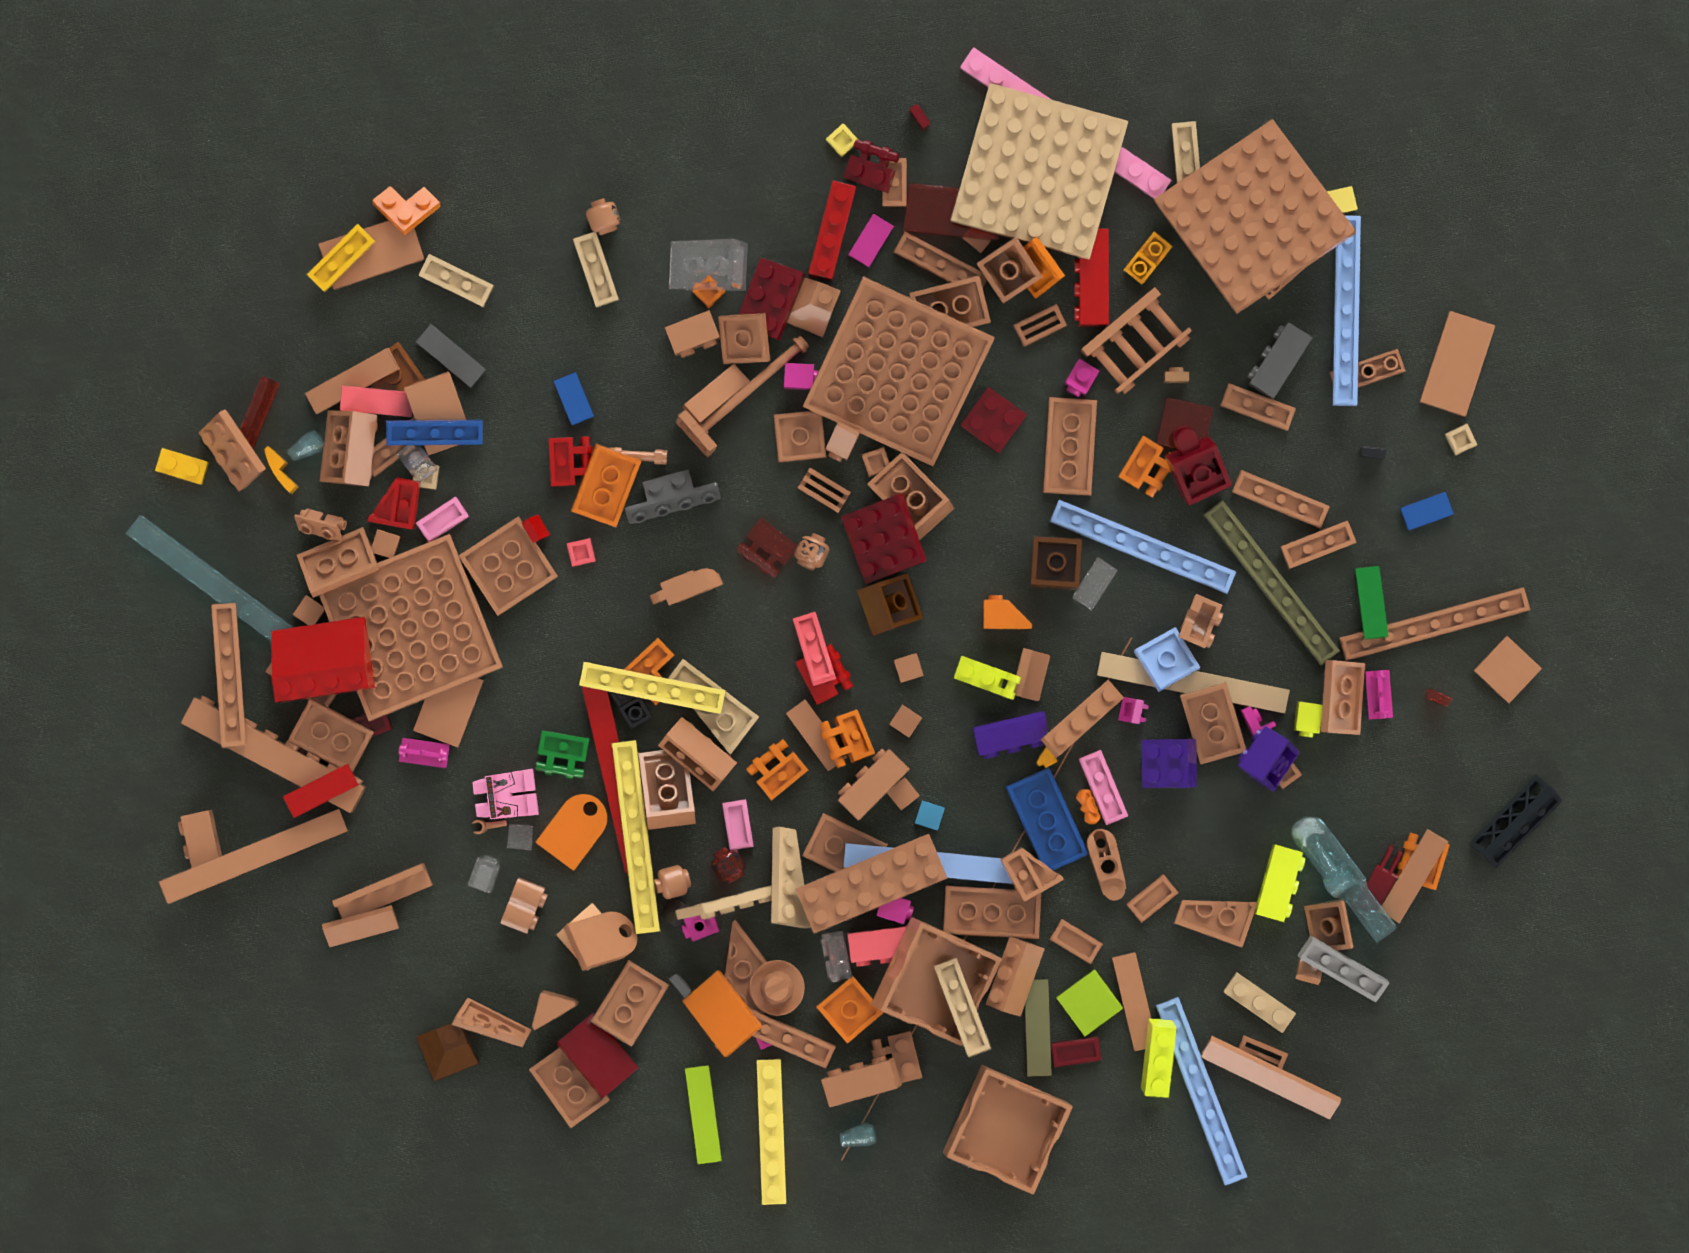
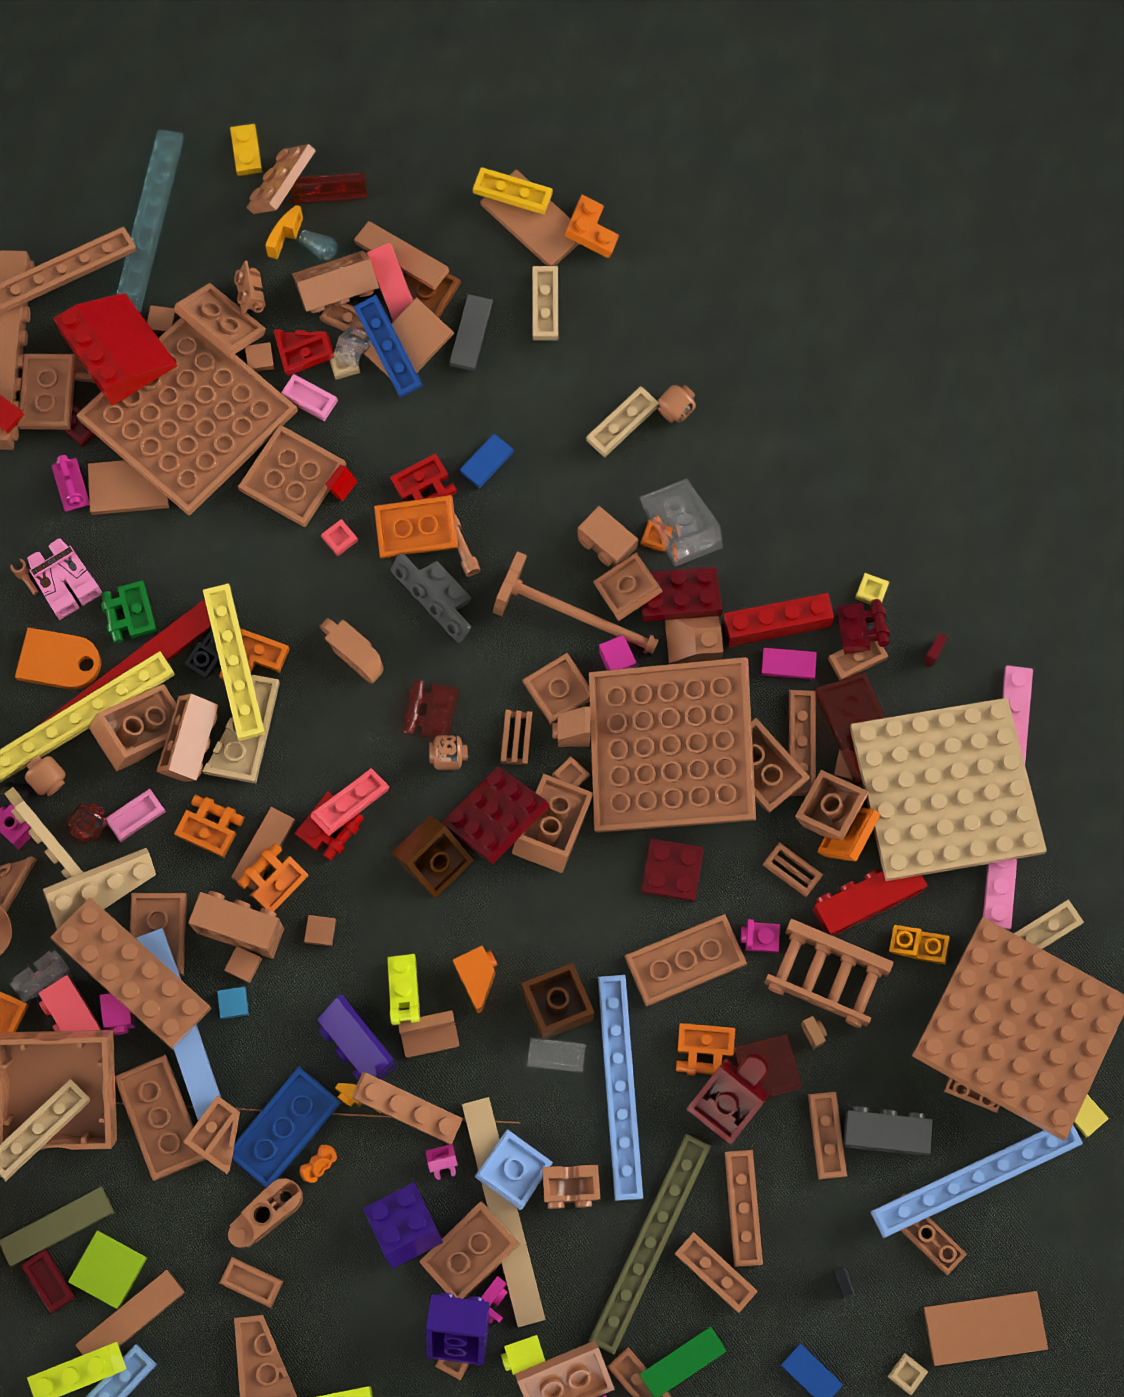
camera: 65 degrees right, 15 degrees down
clear tile [507,824,534,850] -> none
nougat tile [682,364,750,424] -> none
nougat tile [894,653,924,683] -> none
nougat brick [986,937,1044,1017] -> none
nougat tile [1050,919,1103,964] -> none
bright pink tile [1079,750,1128,825] -> none

